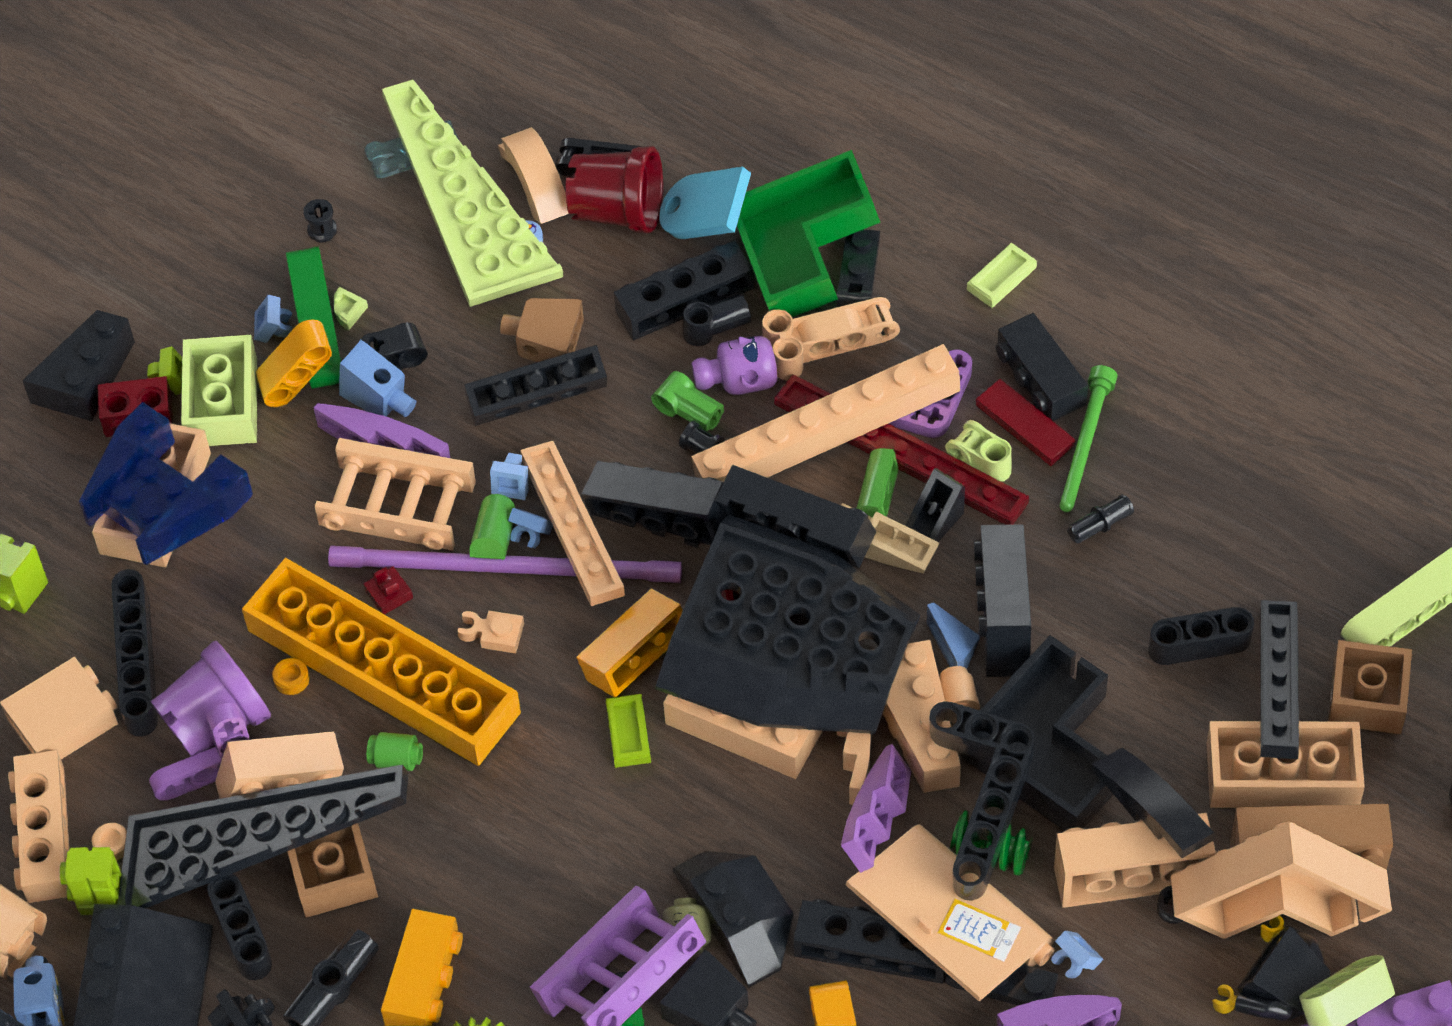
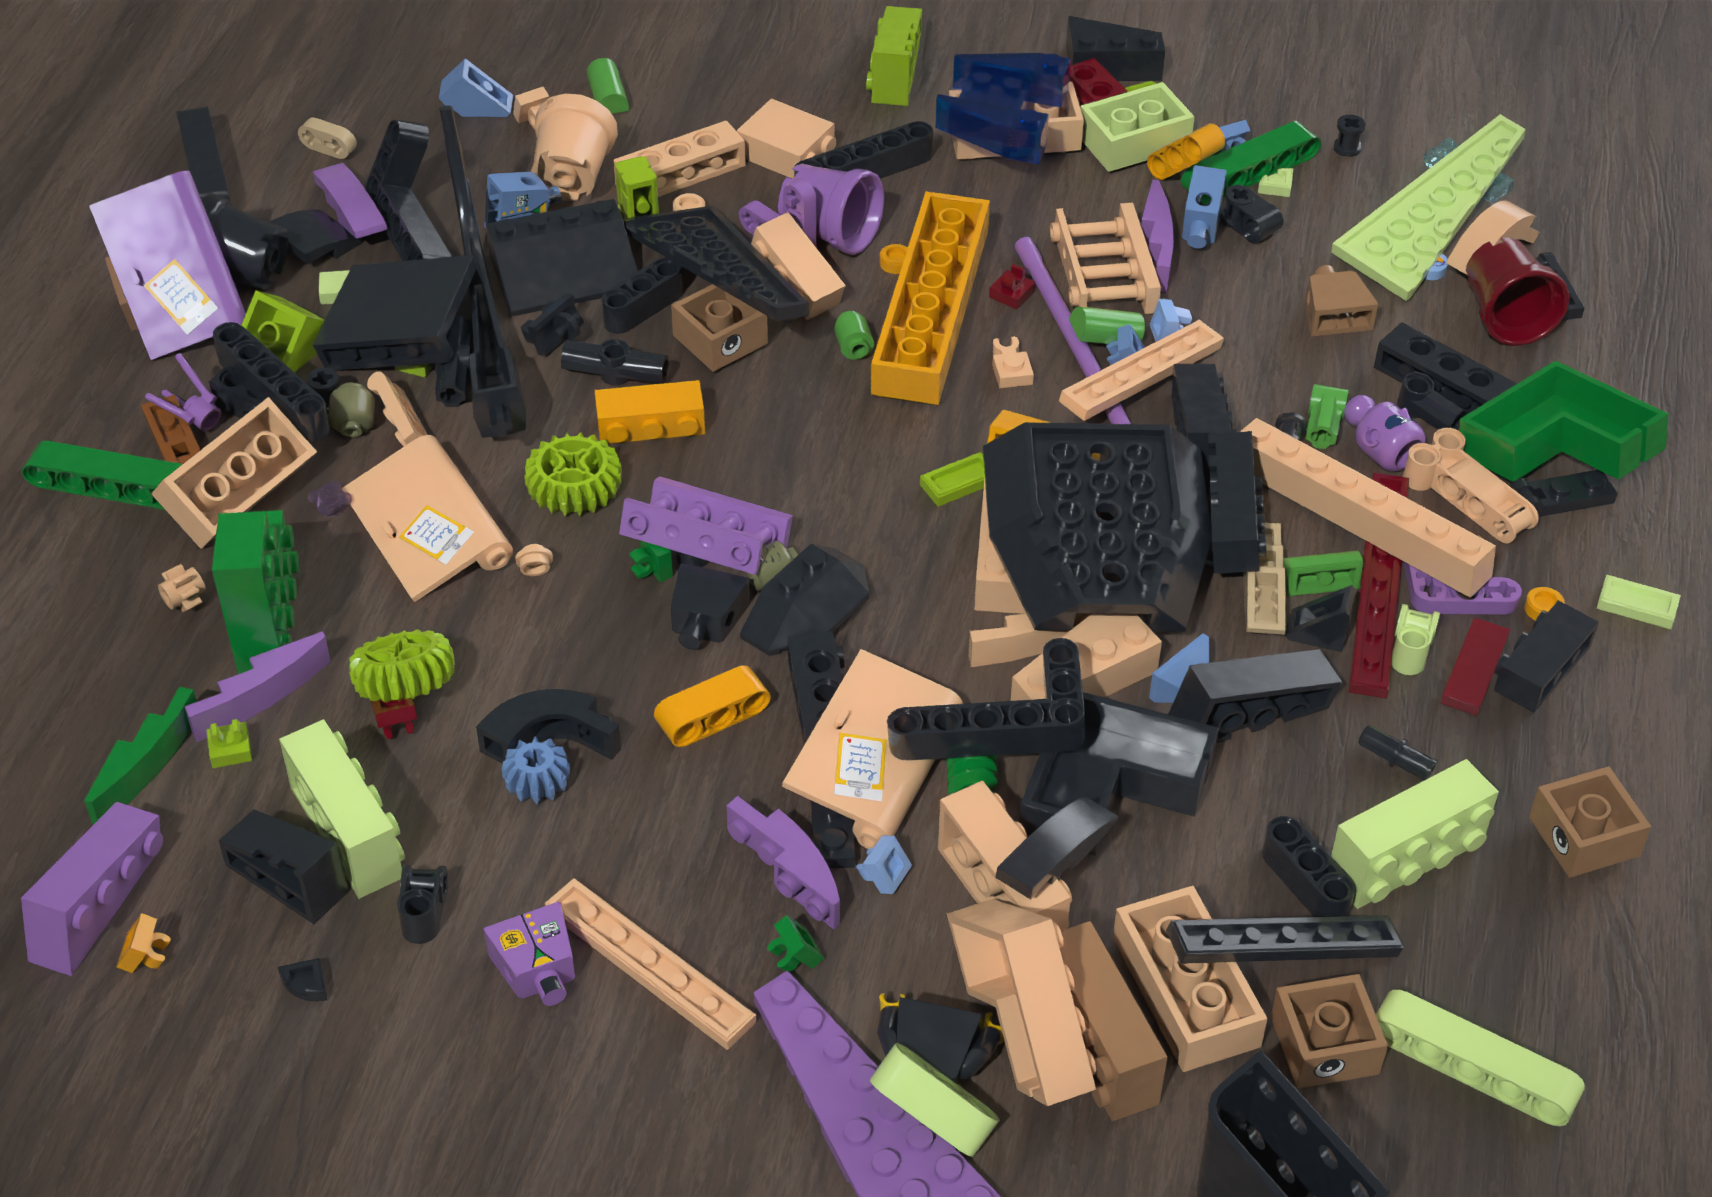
camera: 65 degrees right, 10 degrees down
black brick [464,345,607,426] -> none
medium azure tile [659,167,751,239] -> none
medium lavender slope [841,744,911,873] -> none
light nougat brick [939,666,980,710] -> none
bright green piece [1060,365,1118,512] -> none
none -> yellowish green brick [1331,759,1499,909]
none -> light orange tile [1524,587,1565,621]
none -> medium nougat brick [1529,766,1651,878]

